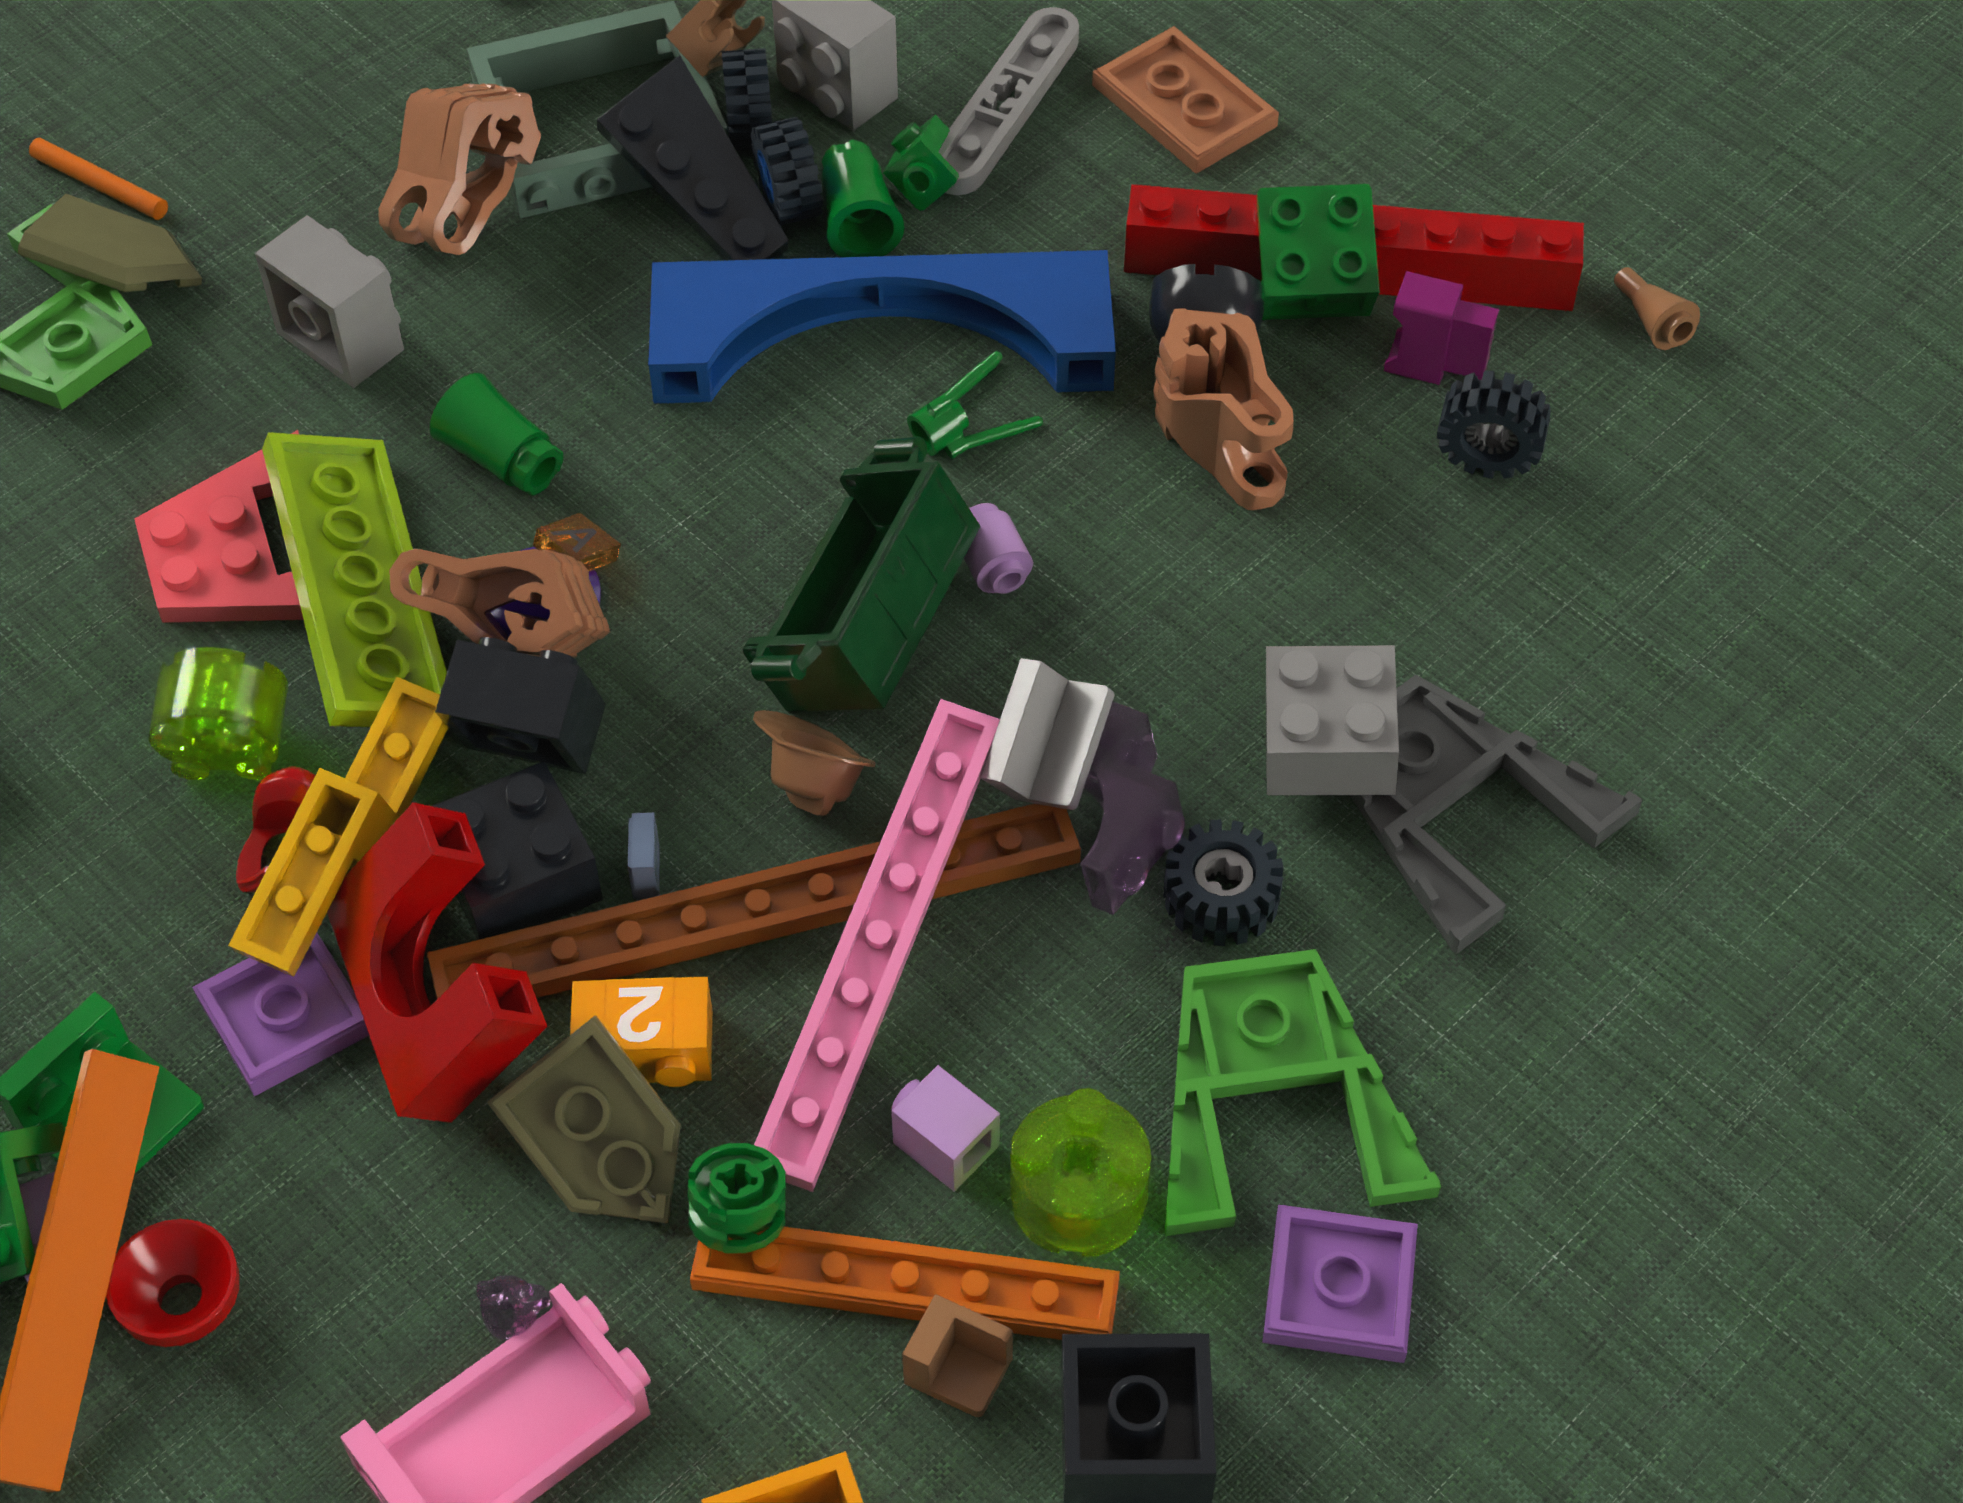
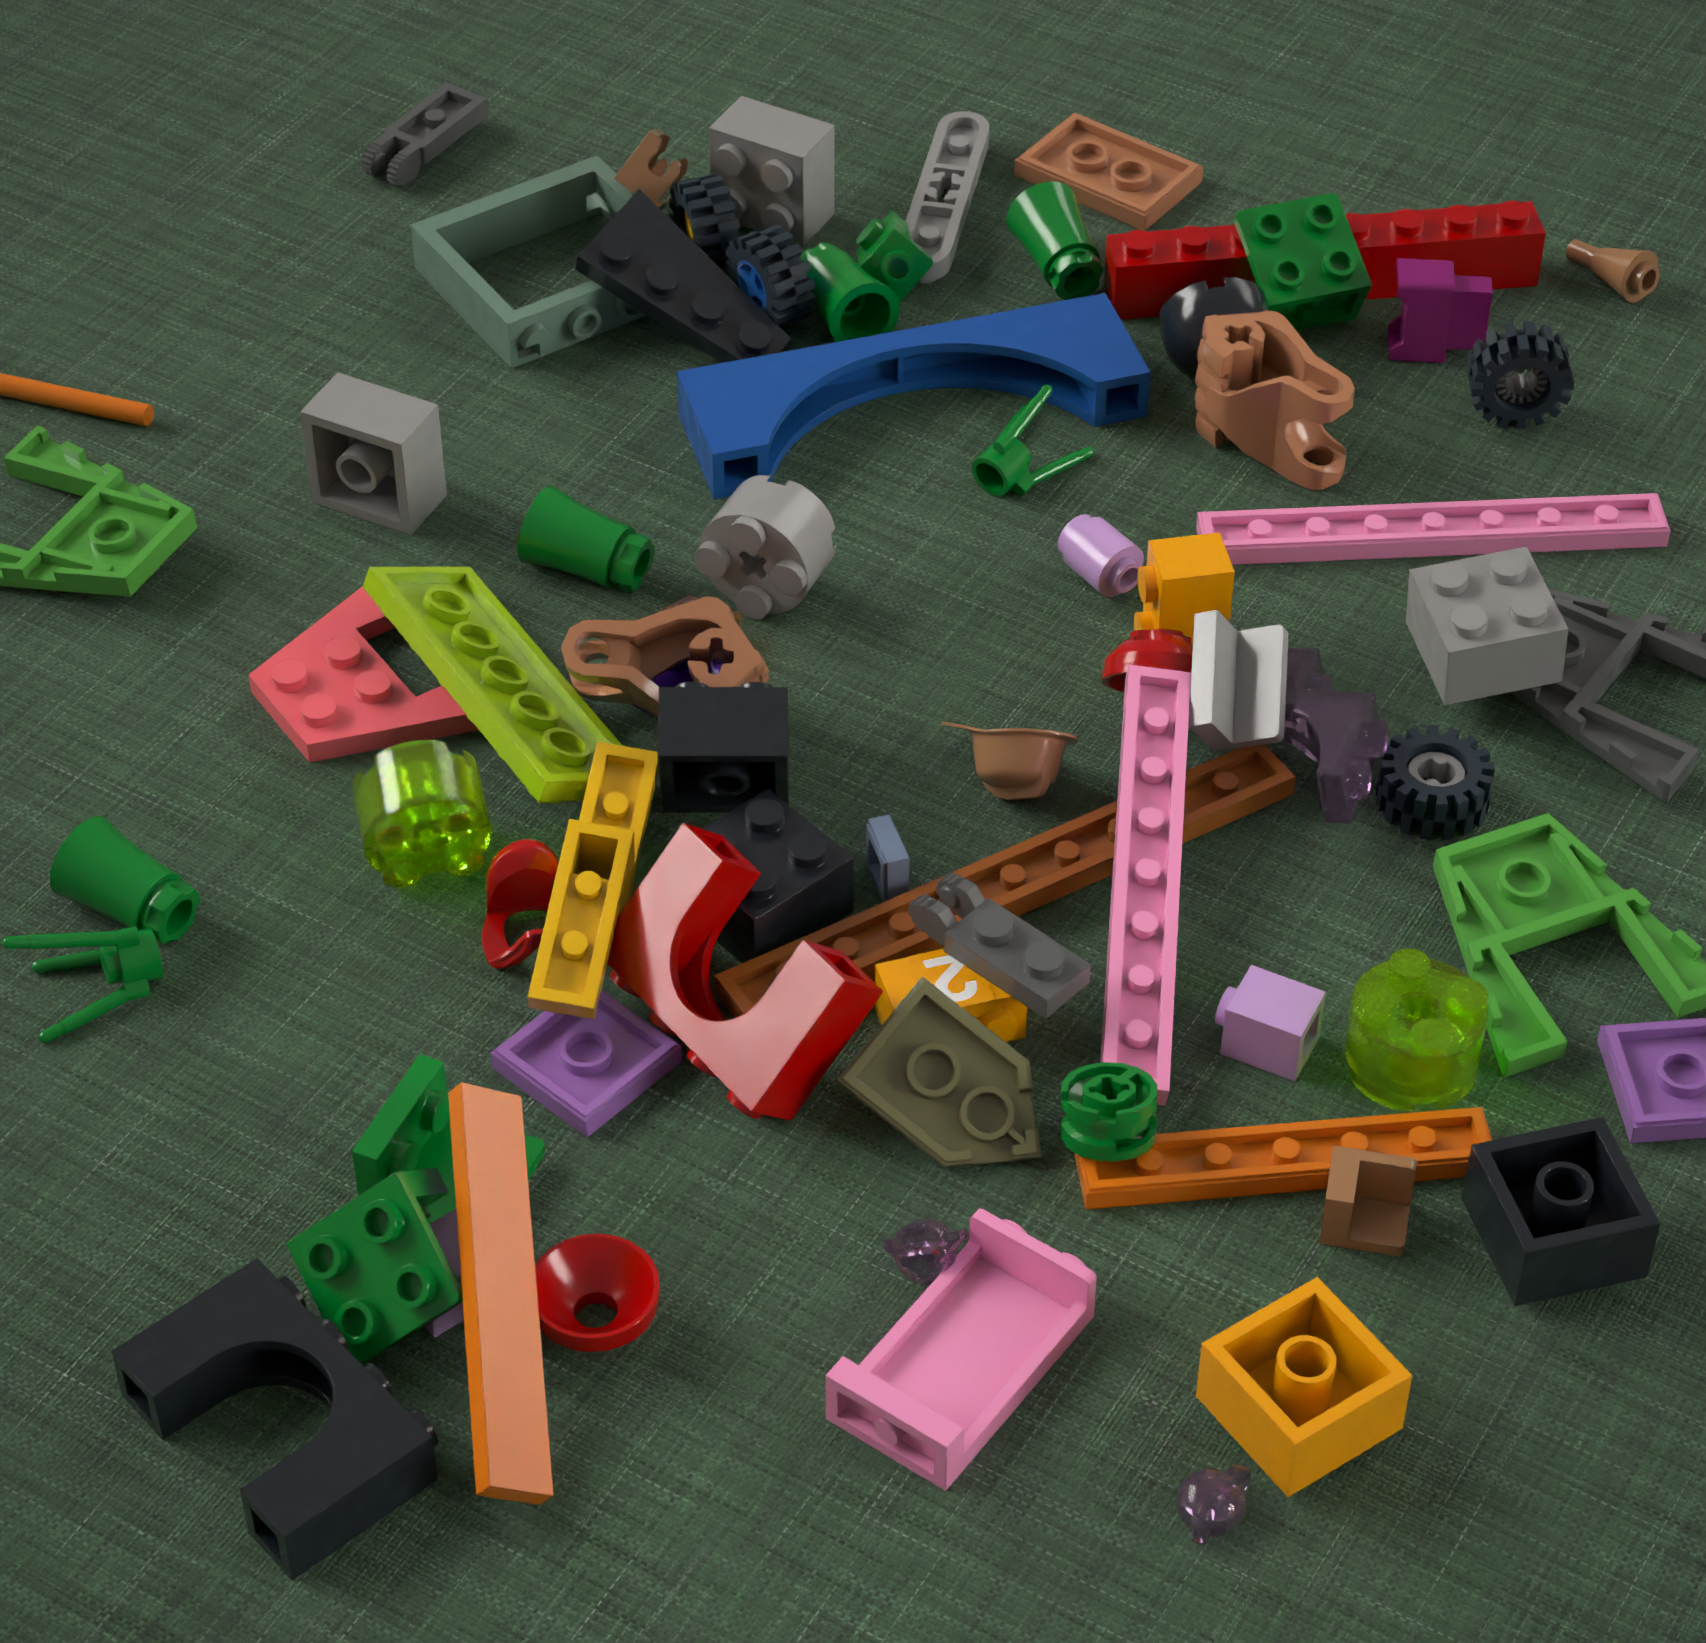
camera: 15 degrees left, 10 degrees down
olive tile [18,194,202,292] -> none
nougat piece [378,83,541,255] -> none
dark green container [743,436,981,711] -> none
none -> light grey brick [694,475,836,620]
none -> dark grey hinge [908,872,1091,1019]
none -> green plant [1006,181,1104,300]
none -> red piece [1102,629,1193,693]
none -> light orange brick [1134,532,1235,644]
none -> bright pink tile [1196,493,1670,565]

